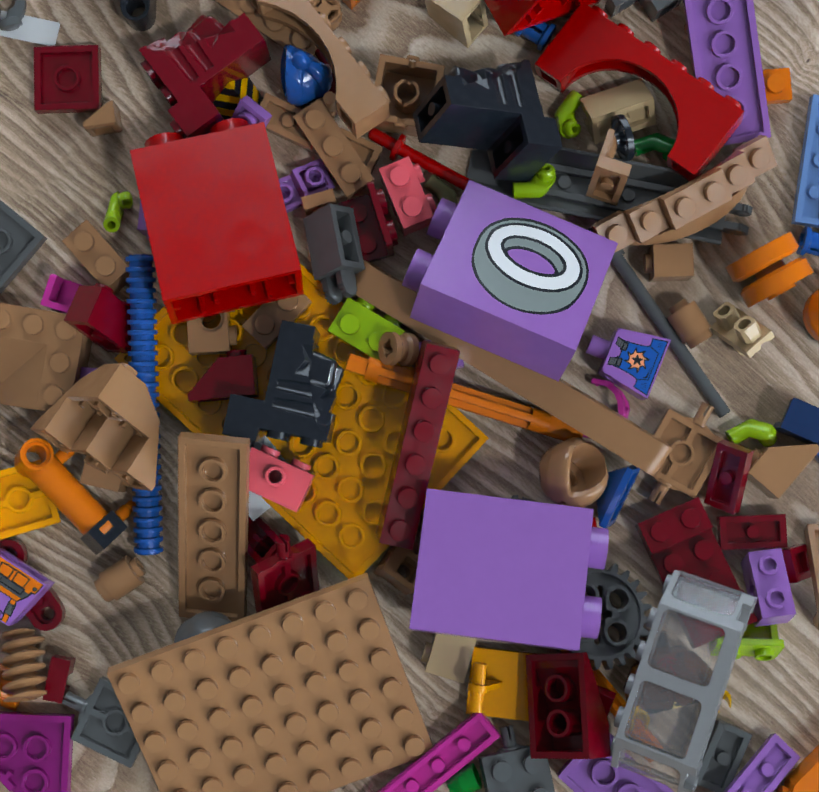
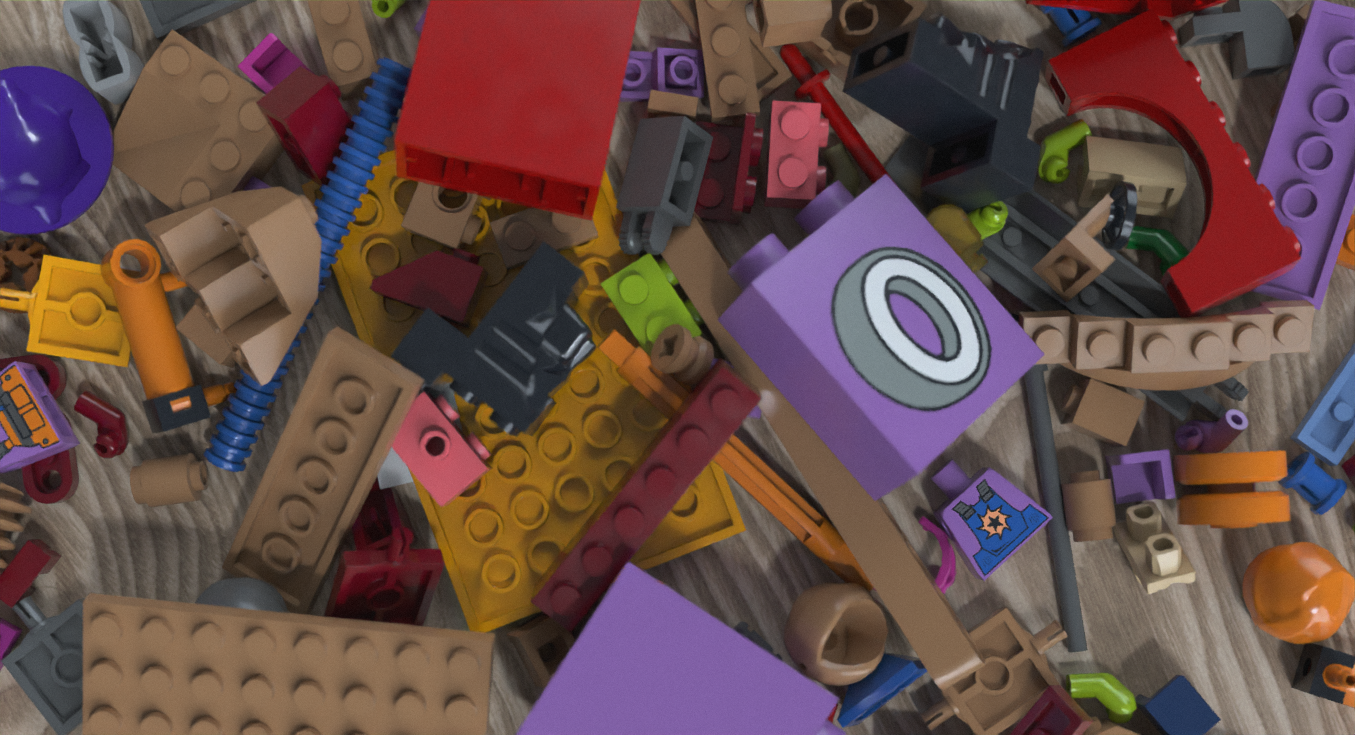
camera: 20 degrees right, 0 degrees up
none -> dark red arm [74,390,129,459]
none -> clear yellow arm [926,204,988,273]
none -> medium lavender panel [1105,449,1175,504]
none -> medium lavender arm [1175,409,1248,454]

